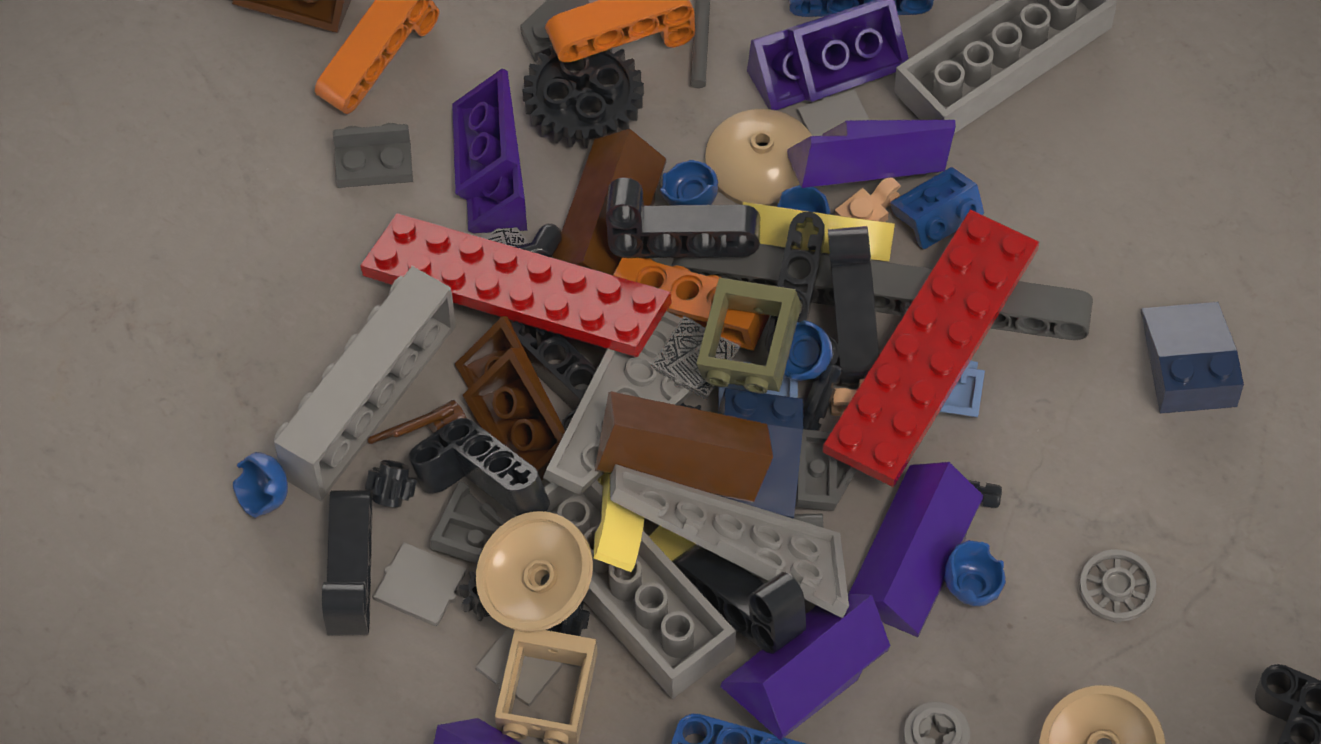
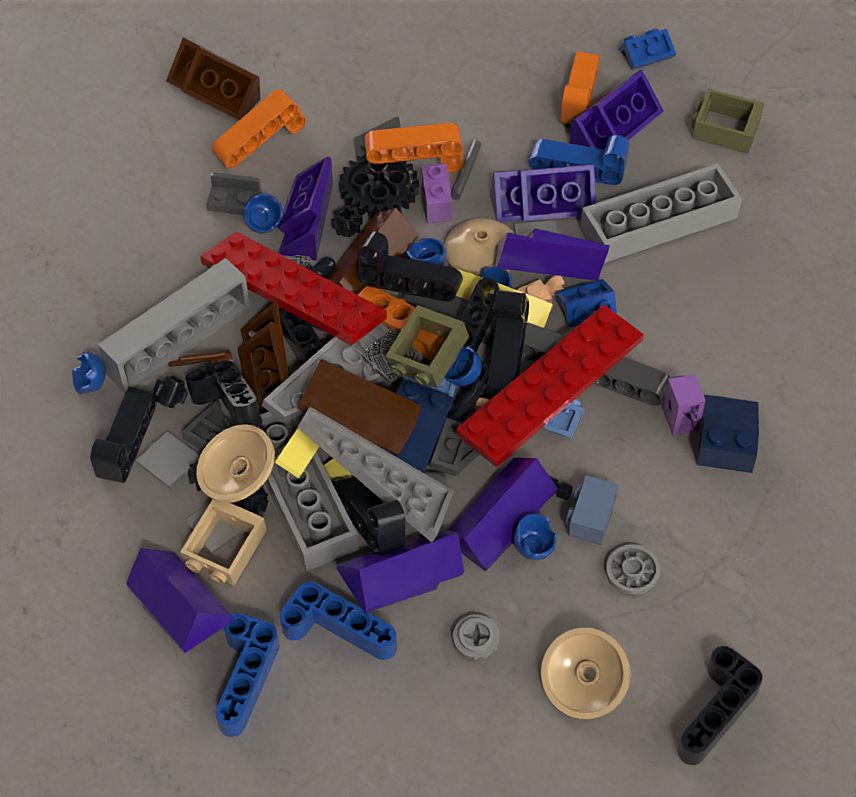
camera: 15 degrees right, 5 degrees down
none -> blue hair [243,193,283,234]
none -> black gear [331,206,363,238]
none -> medium lavender brick [422,164,452,223]
none -> sand blue brick [566,476,619,545]
none -> medium lavender brick [663,374,705,436]

